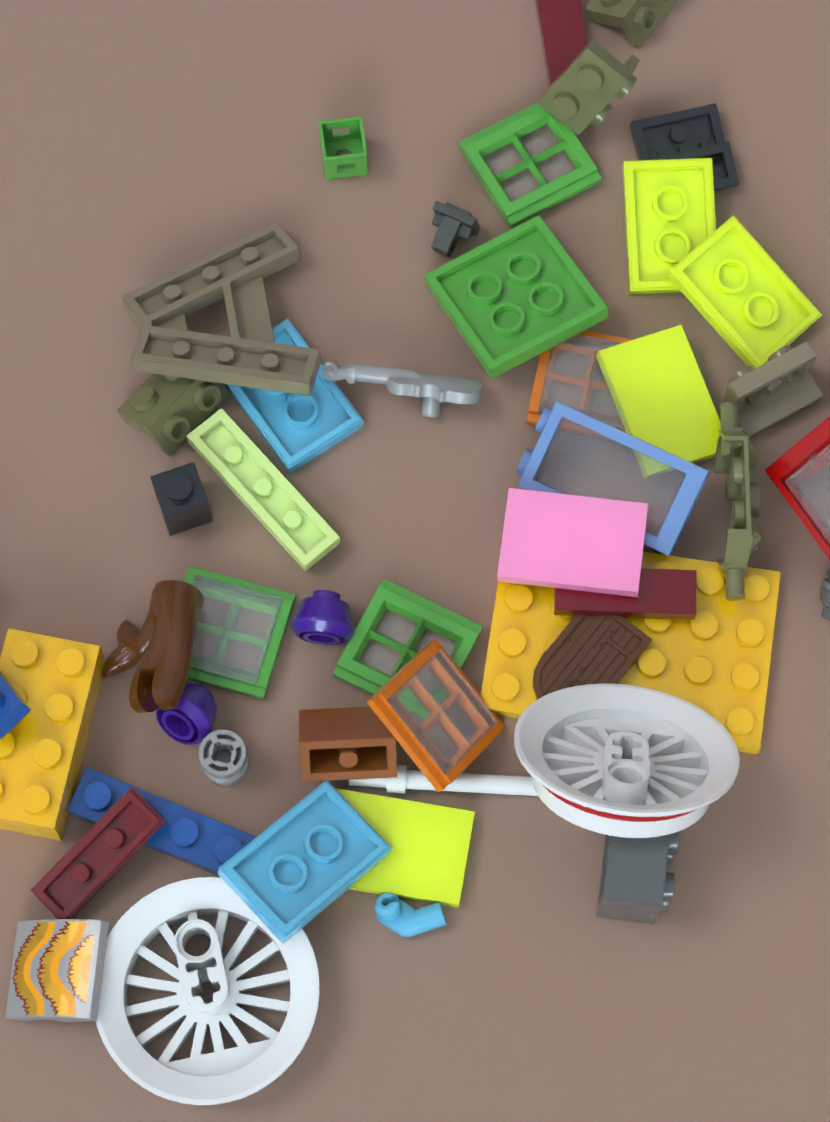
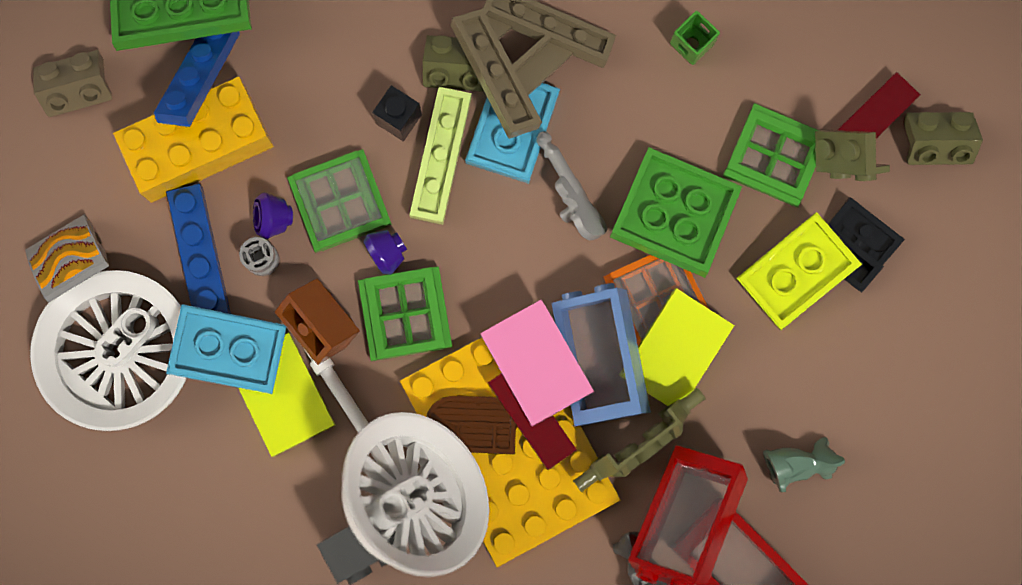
camera: 50 degrees right, 10 degrees up
dark red tile [30,787,167,919] -> none
reddish brown piece [102,580,204,713] -> none
clear piece [367,638,505,793] -> none
medium azure arm [375,892,447,938] -> none
pearl dark grey brick [431,201,480,258] -> none
neon yellow tile [666,215,822,369] -> none
dark tan bracket [723,341,823,438] -> none

